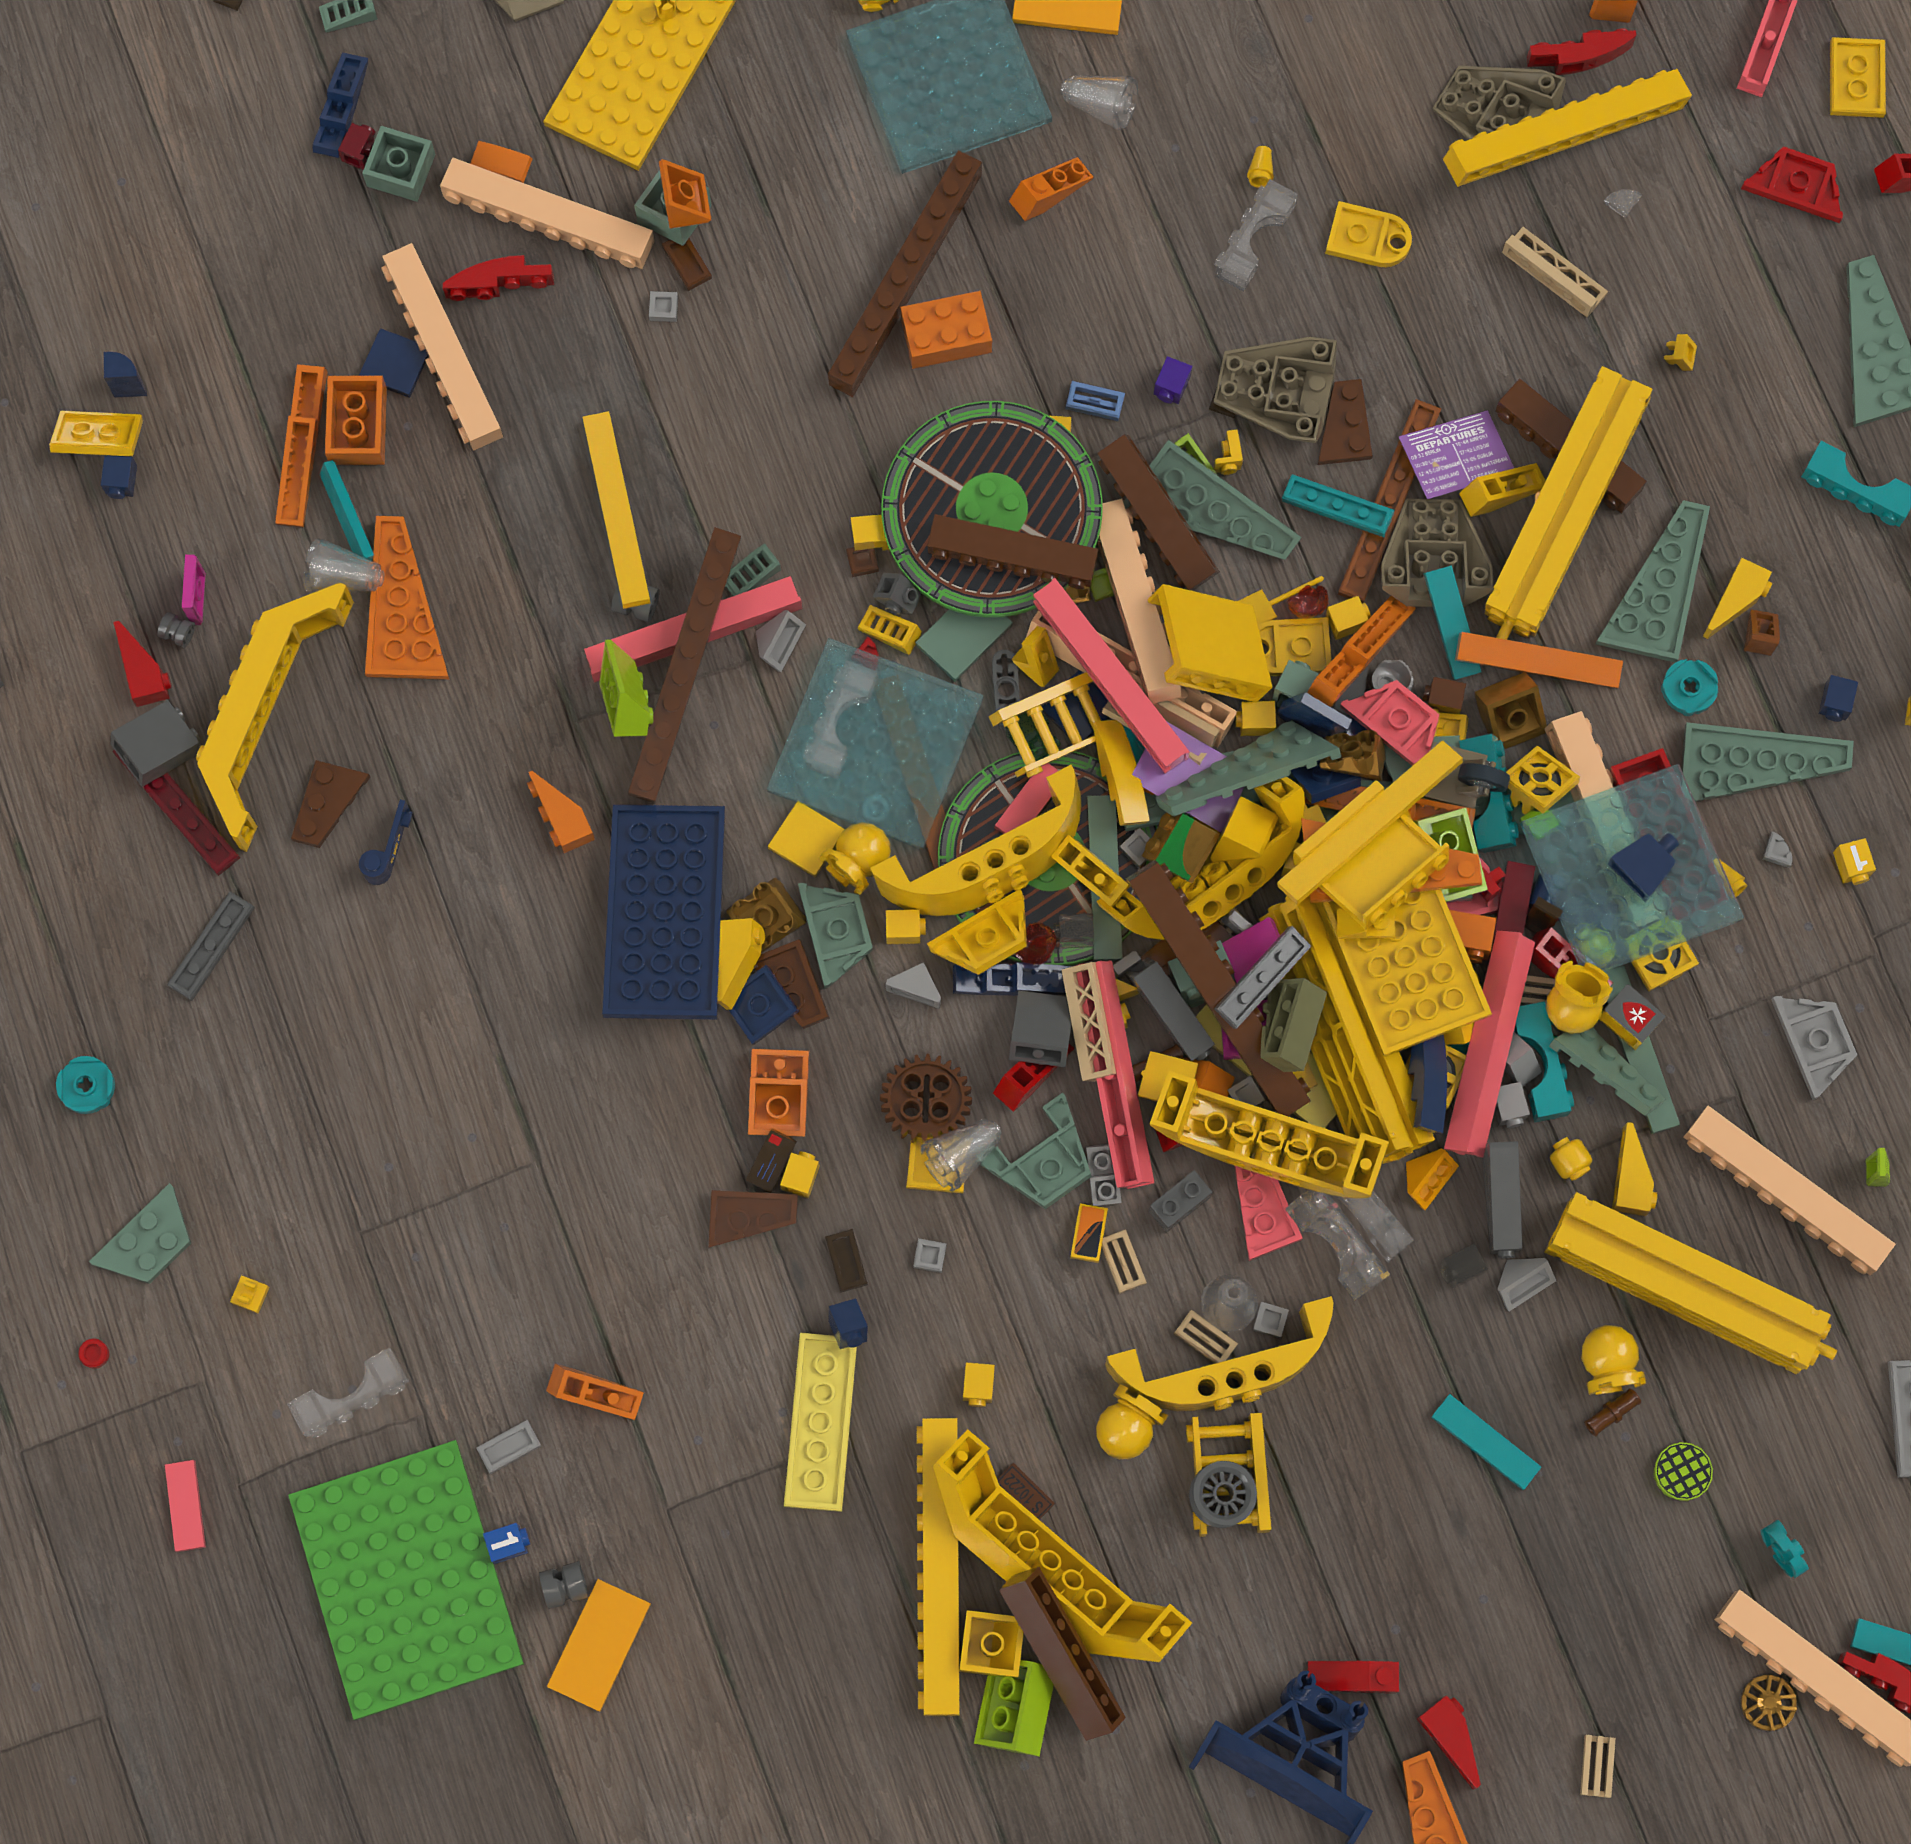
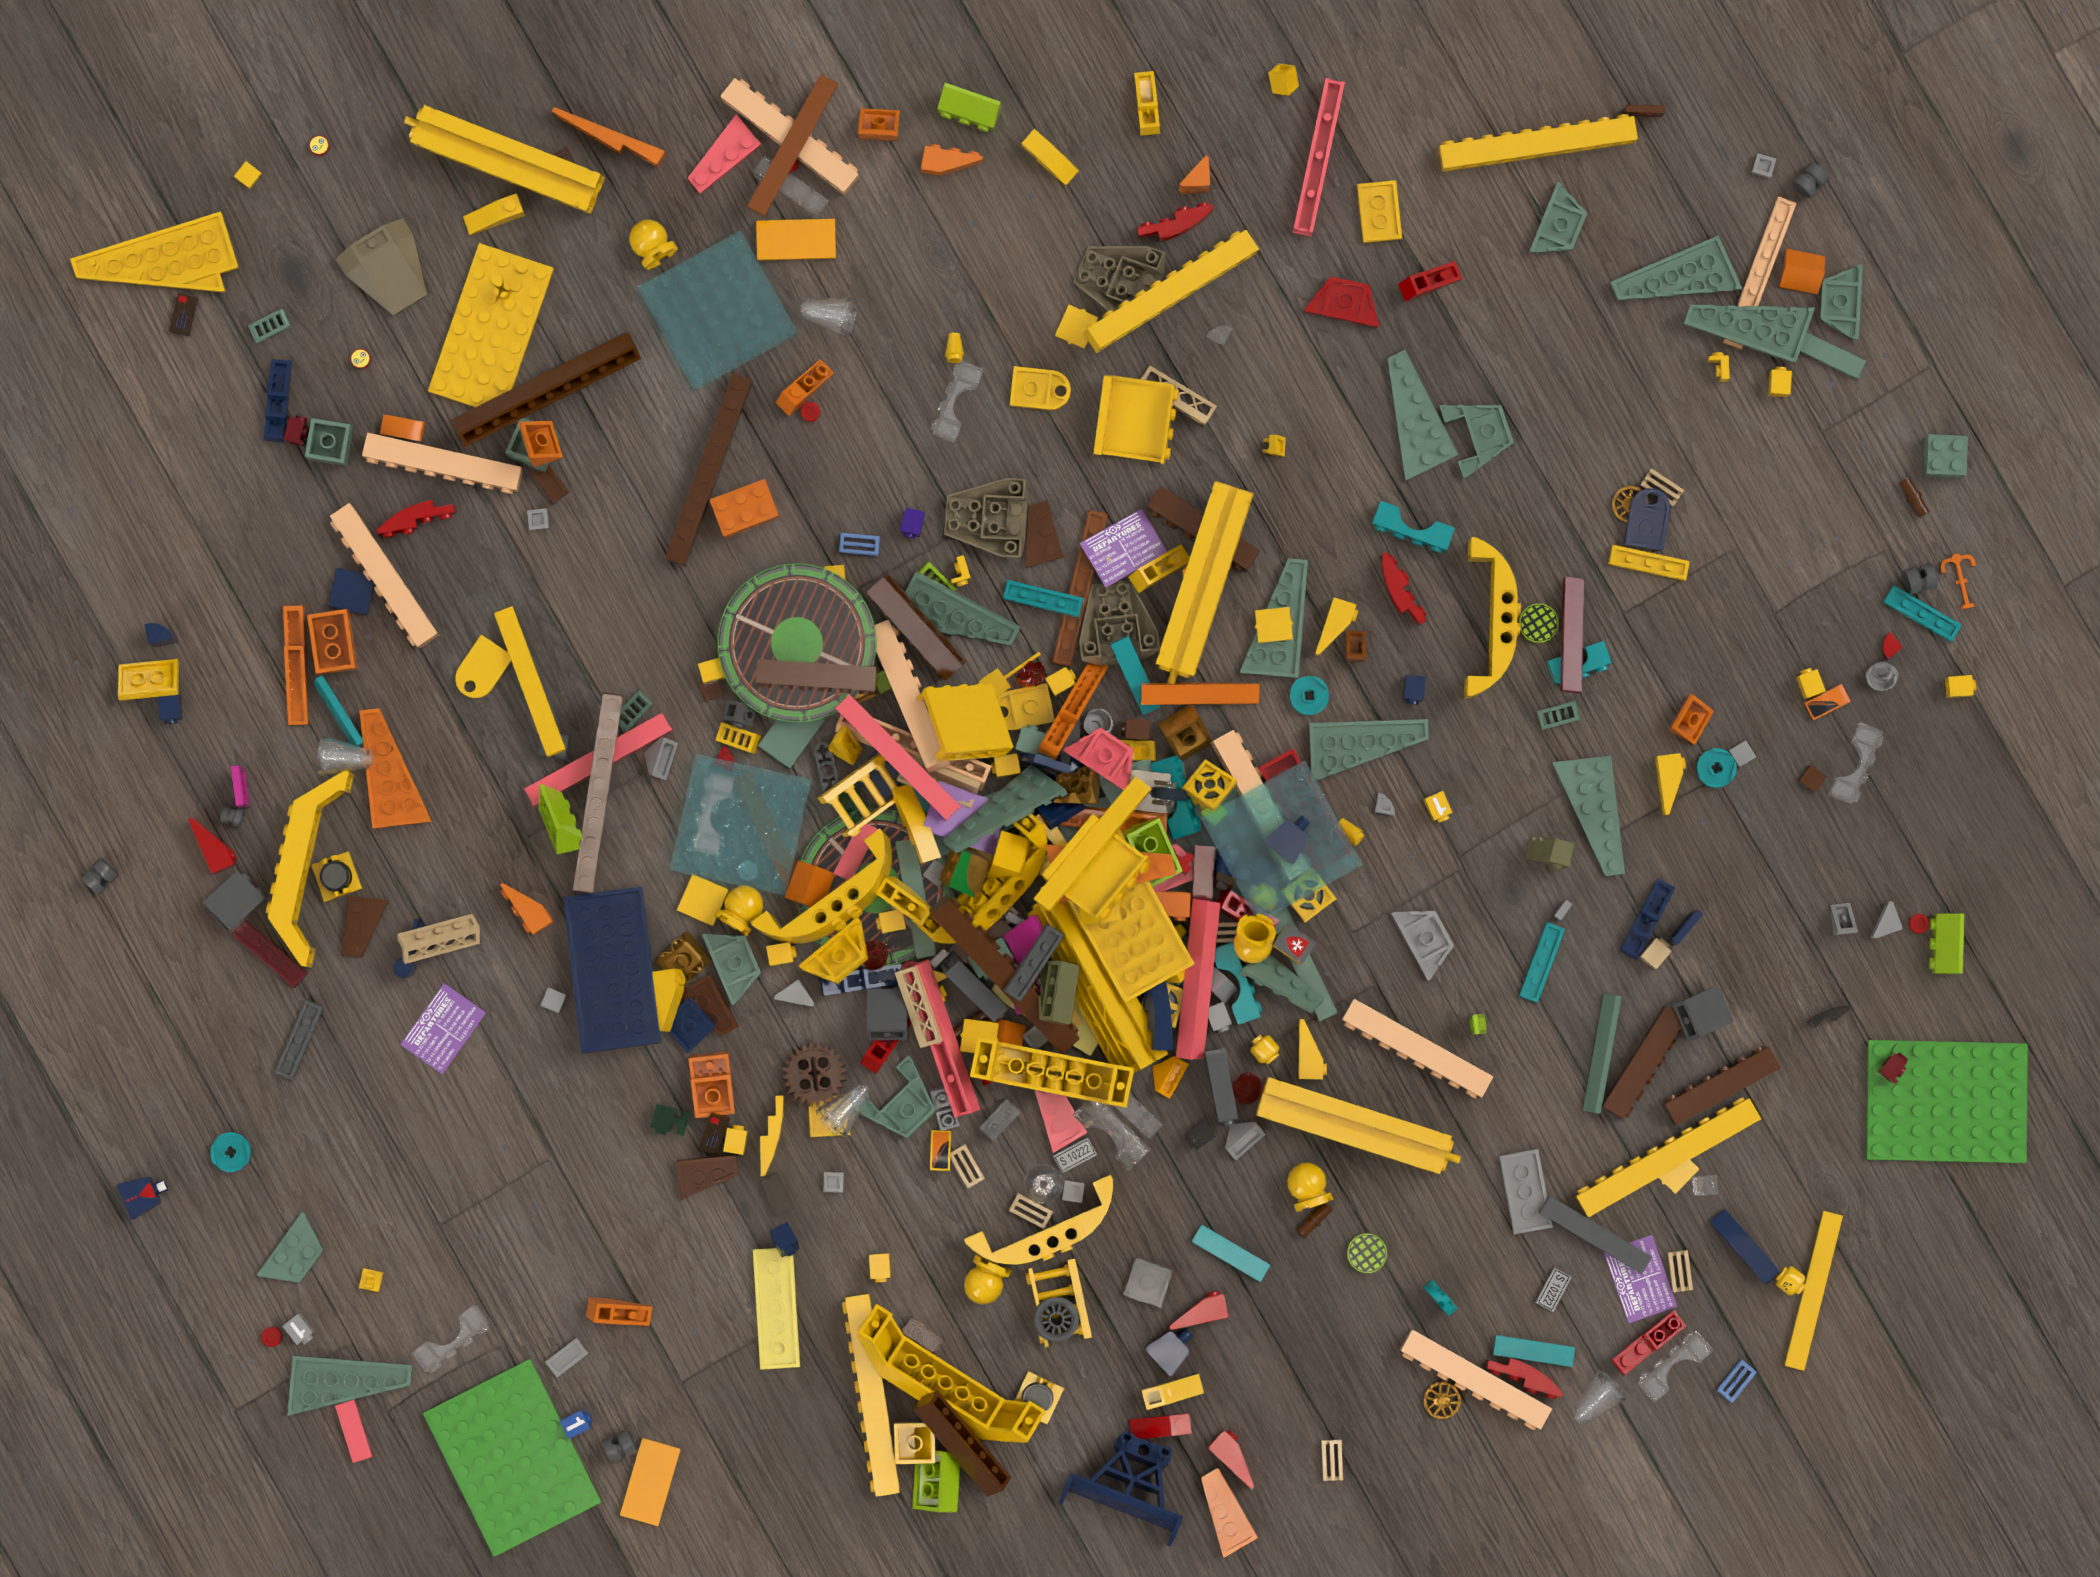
camera: 10 degrees left, 10 degrees up
none -> light grey brick [282,1313,315,1345]
none -> sand green wing [287,1355,413,1416]
none -> piece [311,851,363,902]
none -> tile [350,349,371,369]
none -> tan fence [397,914,480,964]
none -> medium lavender sticker [400,983,486,1074]
none -> reddish brown brick [450,332,641,447]
none -> yellow tile [456,635,512,698]
none -> light grey tile [540,987,567,1013]
none -> clear green brick [651,1104,690,1136]
none -> yellow slope [760,1096,784,1176]
none -> orange slope [784,860,835,907]
none -> red tile [801,402,821,422]
none -> yellow brick [876,910,906,934]
none -> piece [1014,1371,1064,1424]
none -> light grey tile [1053,1137,1097,1173]
none -> yellow piece [1055,305,1098,349]
none -> yellow panel [1093,374,1179,464]
none -> tile [1123,1258,1173,1308]
none -> yellow slope [1141,1374,1204,1410]
none -> torso [1144,1328,1193,1377]
none -> slope [1169,1291,1229,1330]
none -> clear red hair [1232,1072,1262,1105]
none -> yellow piece [1255,607,1293,643]
none -> red slope [1381,552,1427,626]

